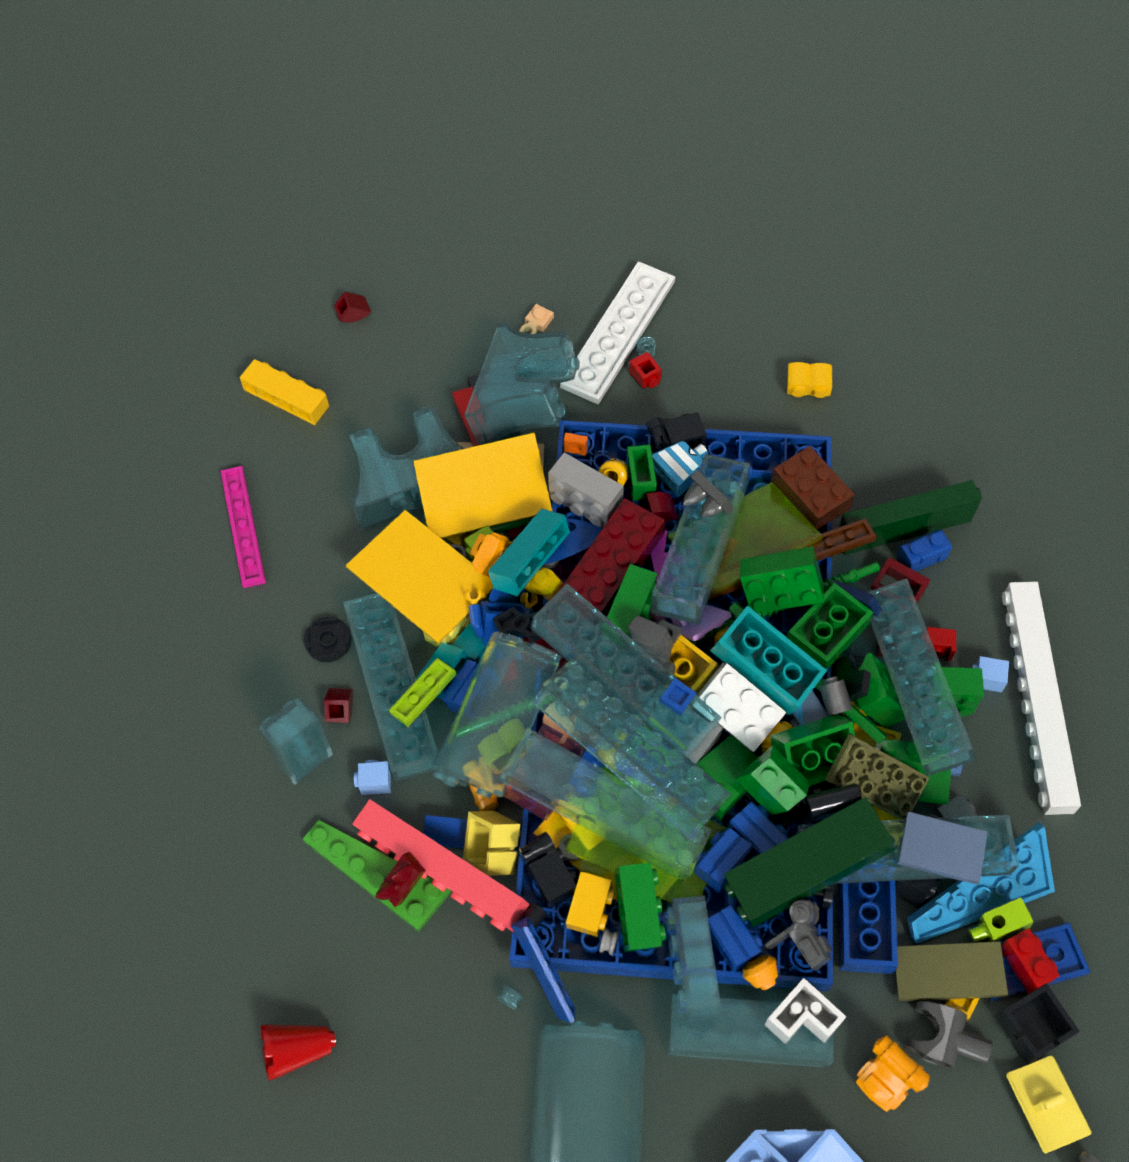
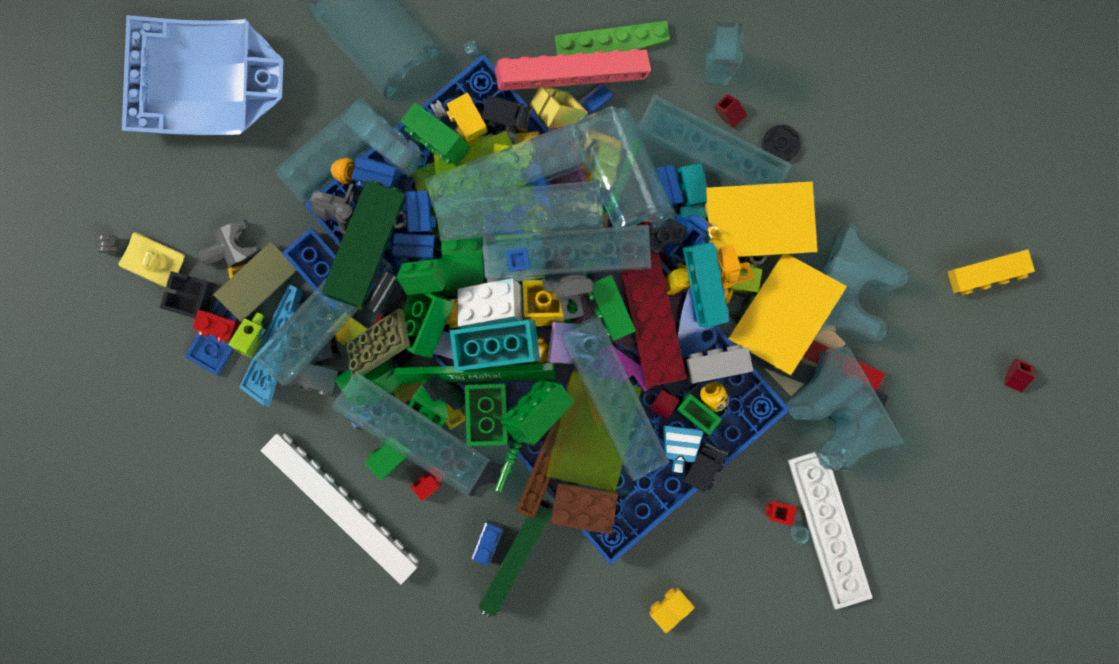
camera: 135 degrees right, 25 degrees up
dark pink tile [220,466,266,588] -> none
light blue brick [354,760,391,795] -> none
dark red tile [375,852,426,907] -> none
lime tile [389,658,457,727] -> none
blue slope [512,917,576,1023] -> none
light nougat plate [519,304,554,341] -> none
black hinge [519,903,547,929] -> none
orange tile [564,432,588,456] -> none
dark grey tile [683,470,734,517] -> none
white brick [765,978,846,1044] -> none
flat silver brick [819,676,853,716] -> none
dark blue tile [833,580,882,616] -> none
light orange piece [856,1035,931,1112] -> none
dark red tile [870,557,930,612] -> none
sand blue tile [897,812,988,885] -> none
light blue brick [971,656,1009,692] -> none

